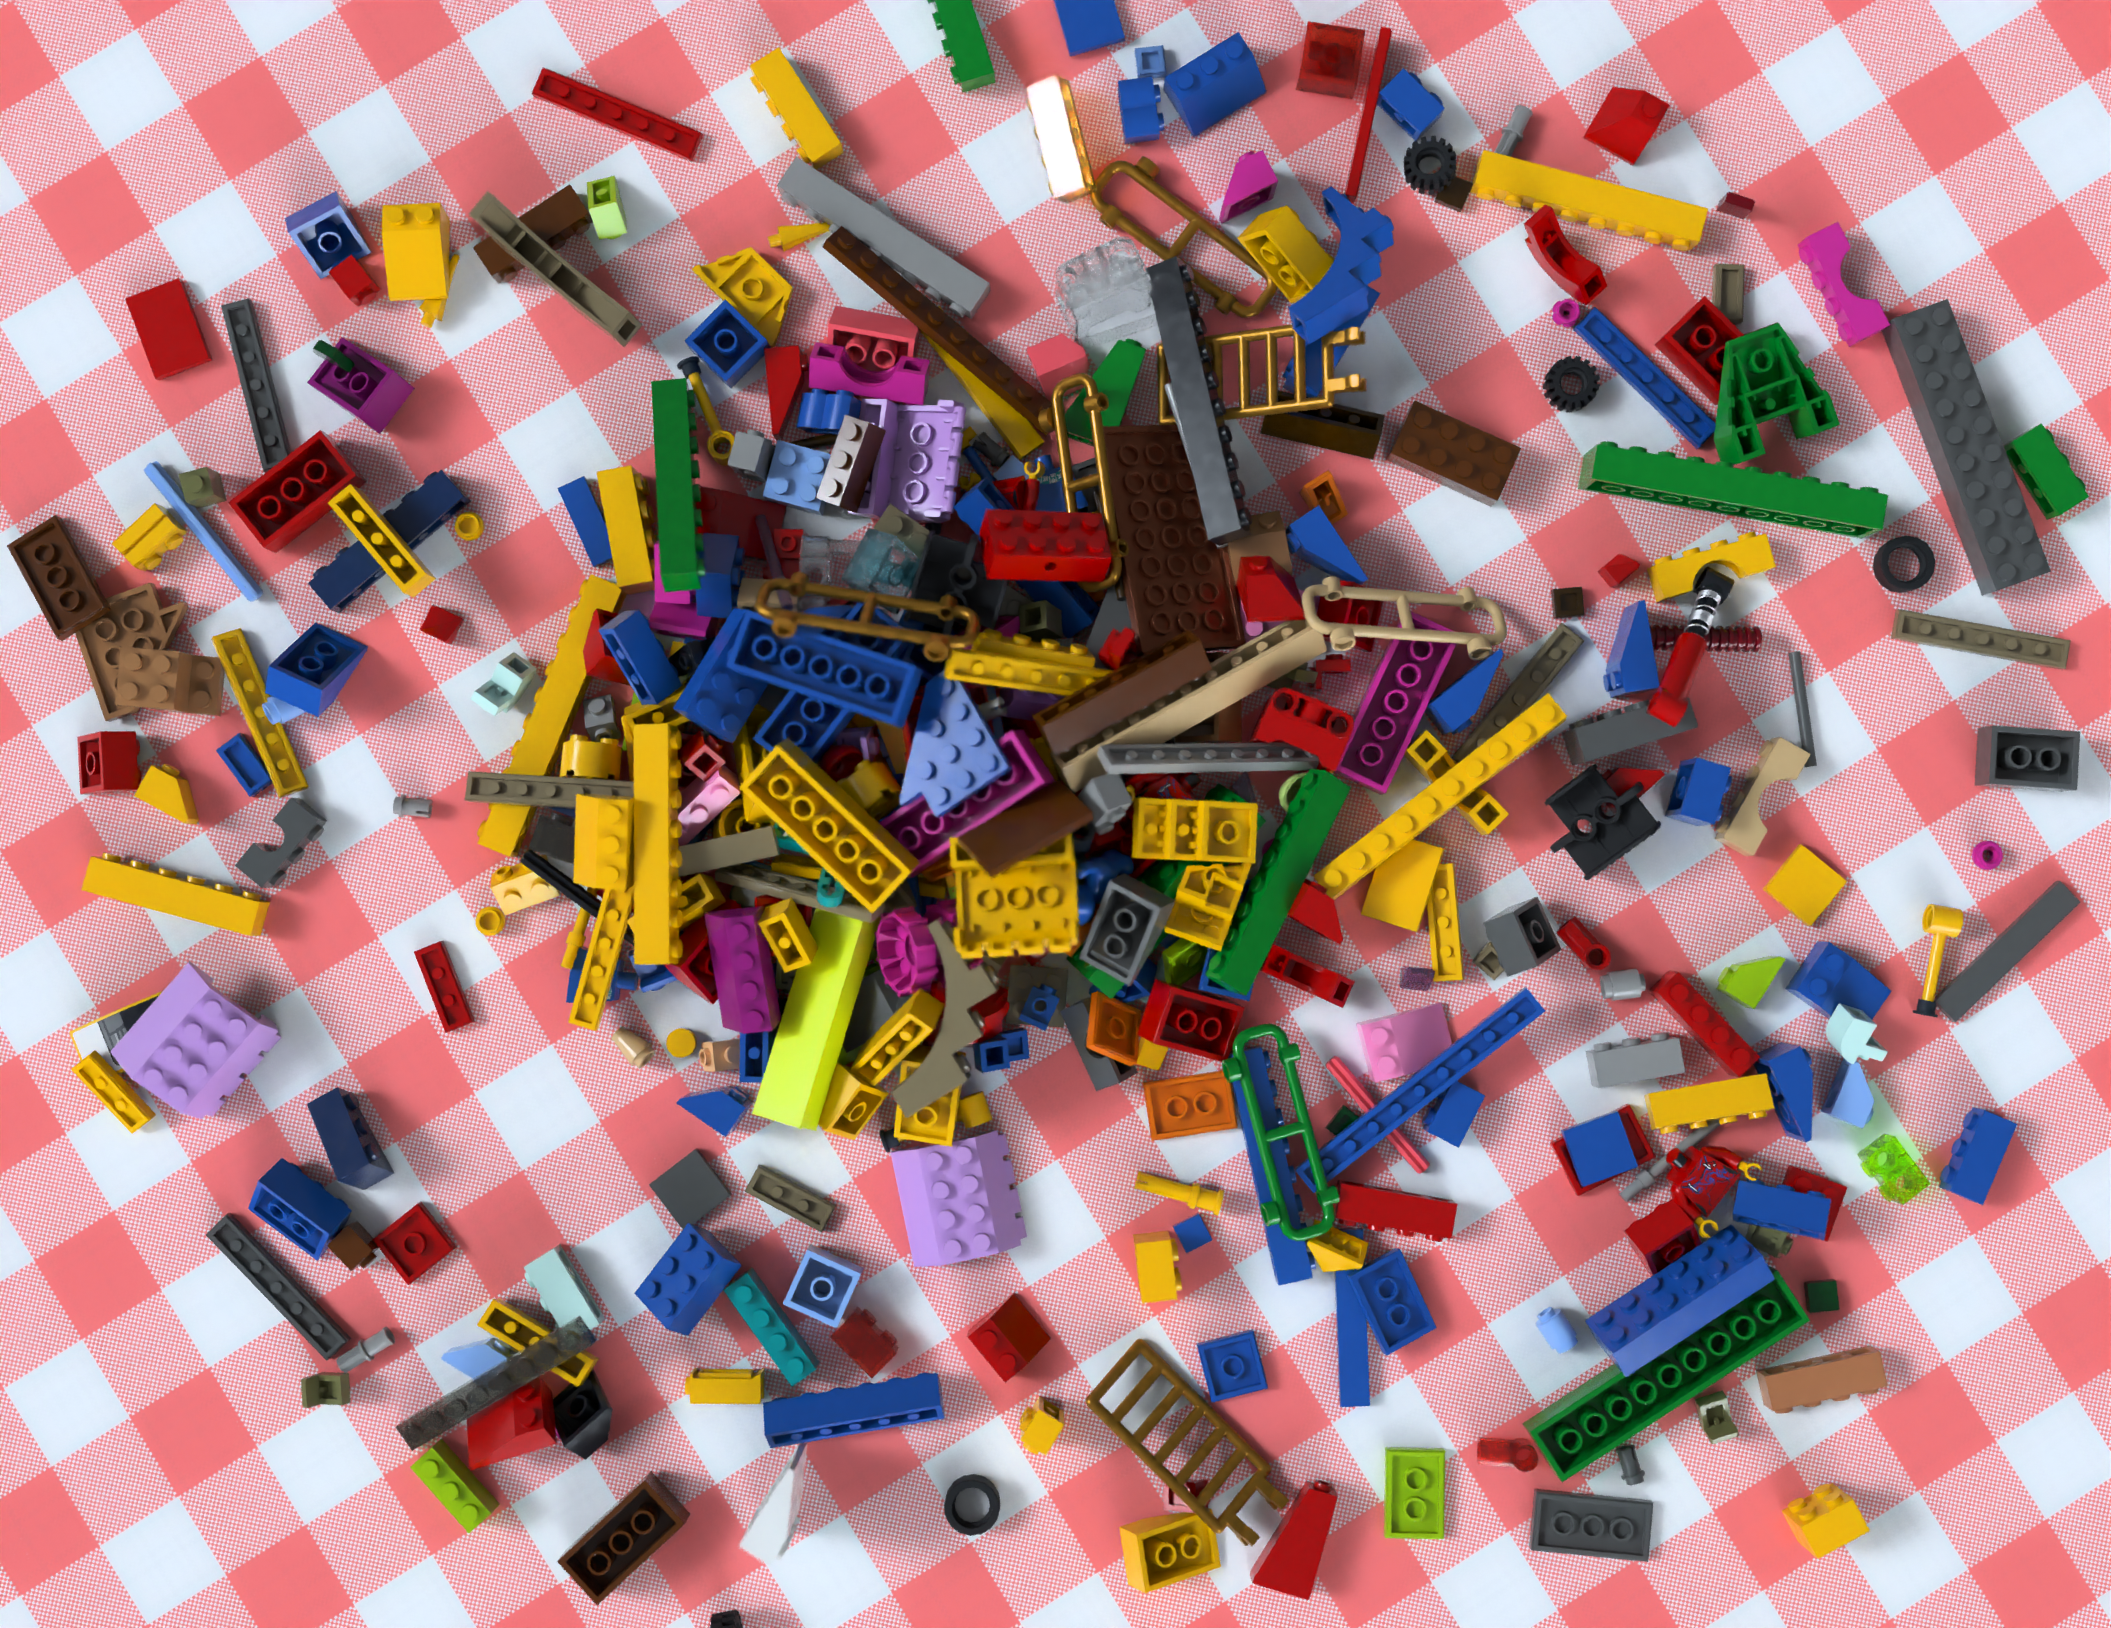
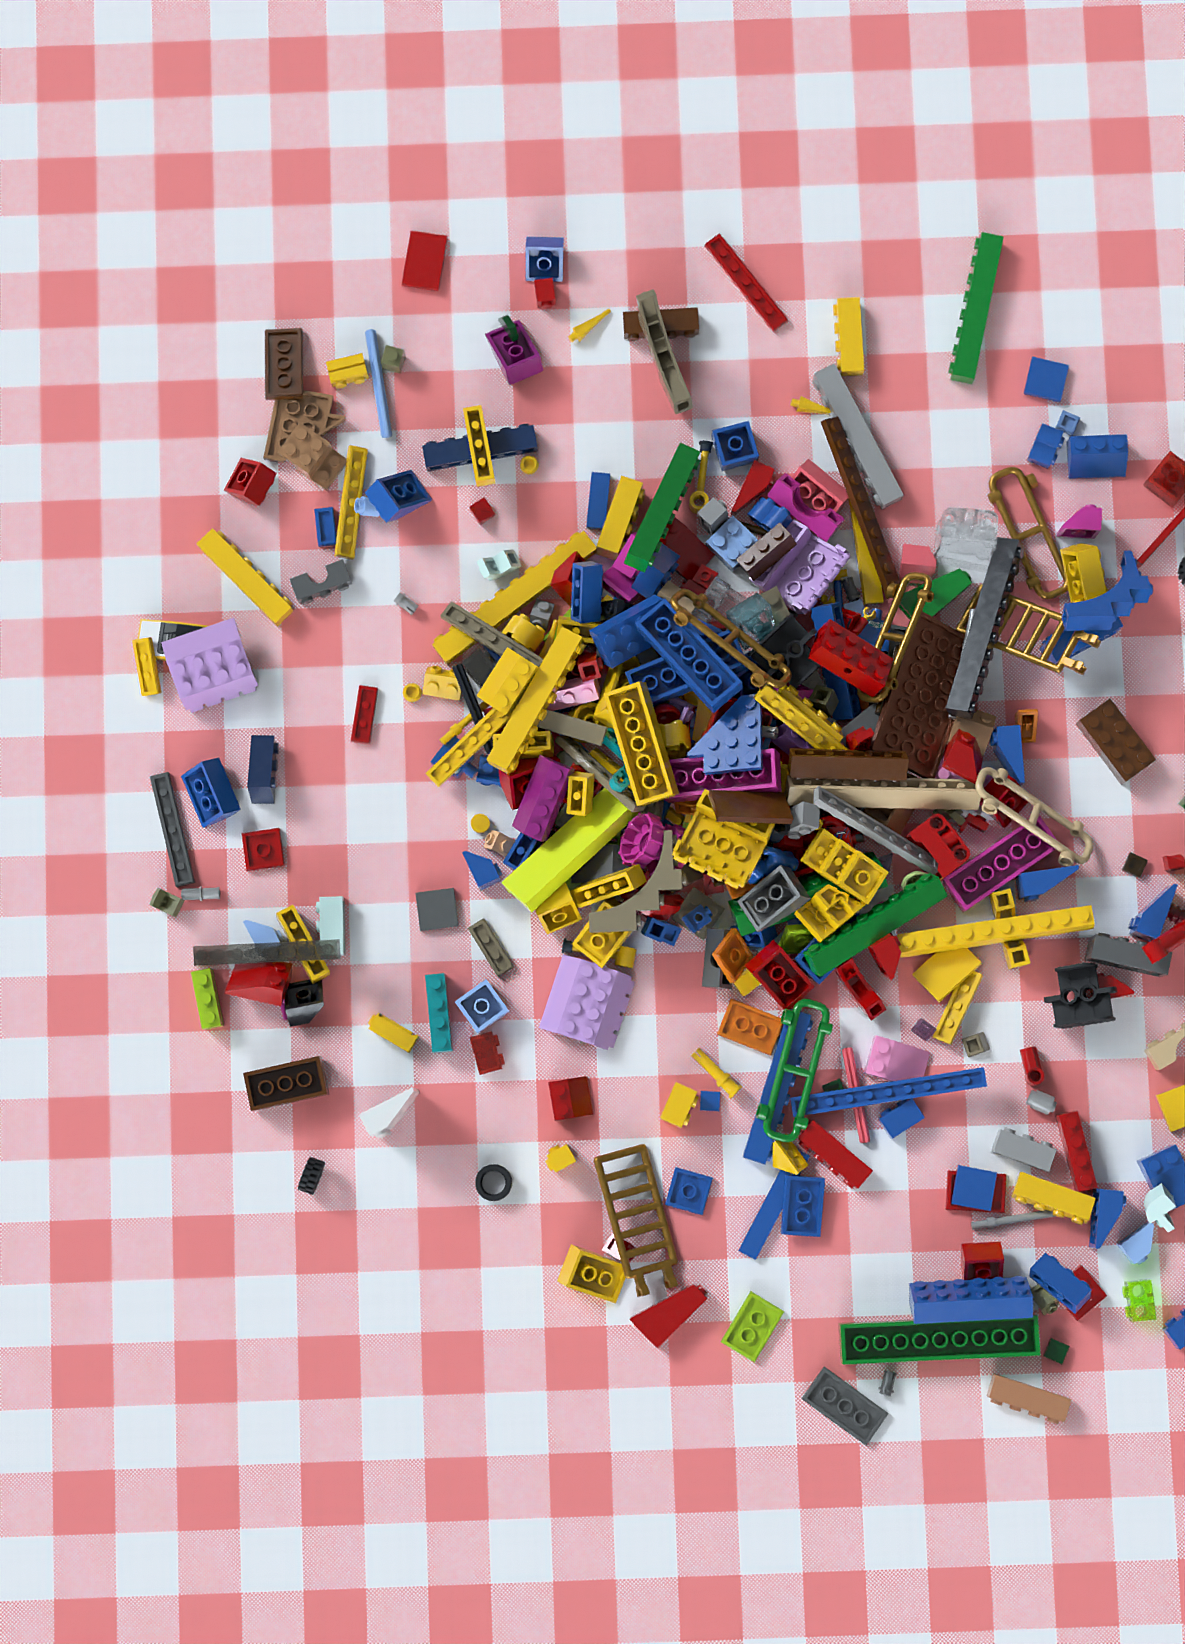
camera: 35 degrees right, 5 degrees down
yellow slope [134,763,199,824] -> none
dark grey tile [221,298,291,473] -> none
red brick [228,430,367,553] -> none
reddish brown brick [327,1221,379,1271] -> none
yellow slope [382,203,450,301] -> none
lime slope [587,175,627,240] -> none
tan cone [611,1027,655,1069] -> none
blue brick [634,1223,742,1336] -> none
yellow wing [692,247,793,348] -> none
clear purple bar [755,514,794,611] -> none
blue brick [763,1373,945,1448] -> none
brick [1026,75,1097,203] -> none
dark brown brick [1260,391,1385,460] -> none
dark tan tile [1451,623,1584,763] -> none
clear red piece [1477,1437,1539,1472] -> none
dark grey brick [1484,897,1562,977] -> none
light blue brick [1536,1307,1578,1354] -> none
blue brick [1665,758,1732,826] -> none
red torso [1666,1145,1762,1239] -> none
olive bracket [1695,1390,1739,1444] -> none
lime slope [1716,956,1785,1009] -> none
yellow brick [1782,1483,1870,1559] -> none

